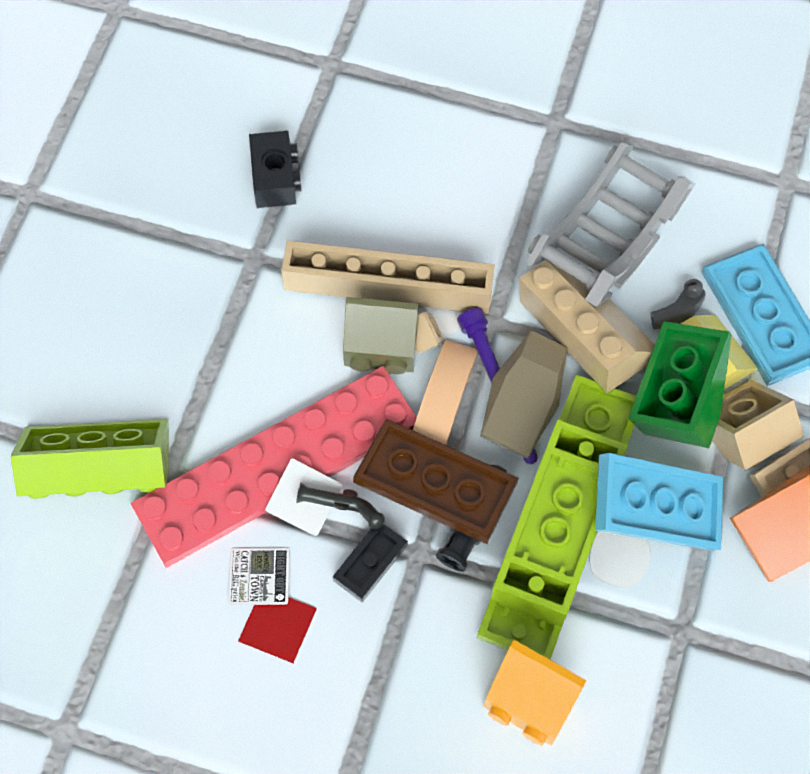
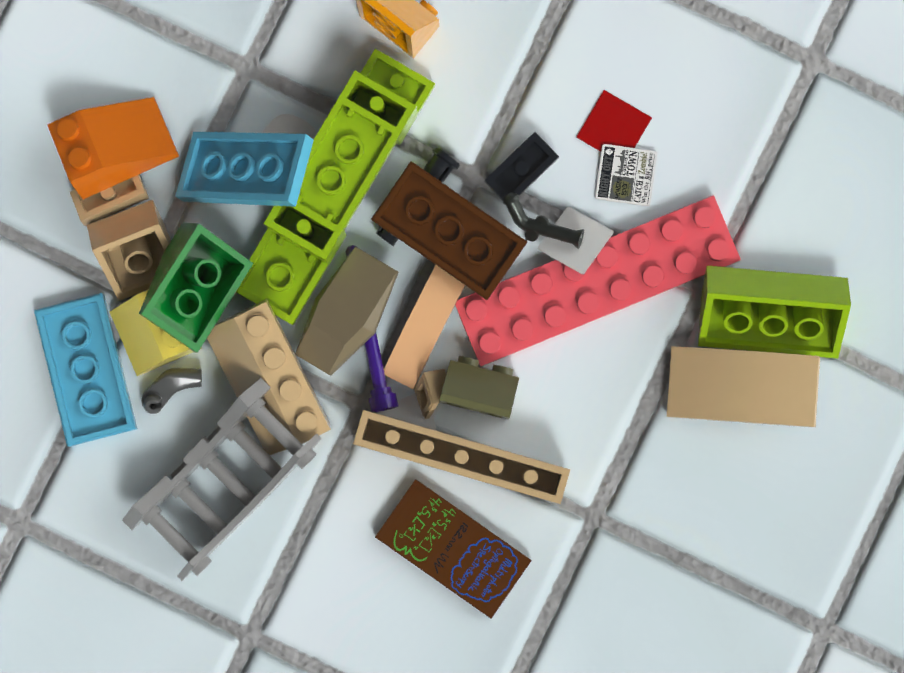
camera: 165 degrees left, 20 degrees up
black brick [249,130,302,208] -> none
none -> reddish brown tile [375,479,532,619]
none -> tan slope [667,346,820,427]

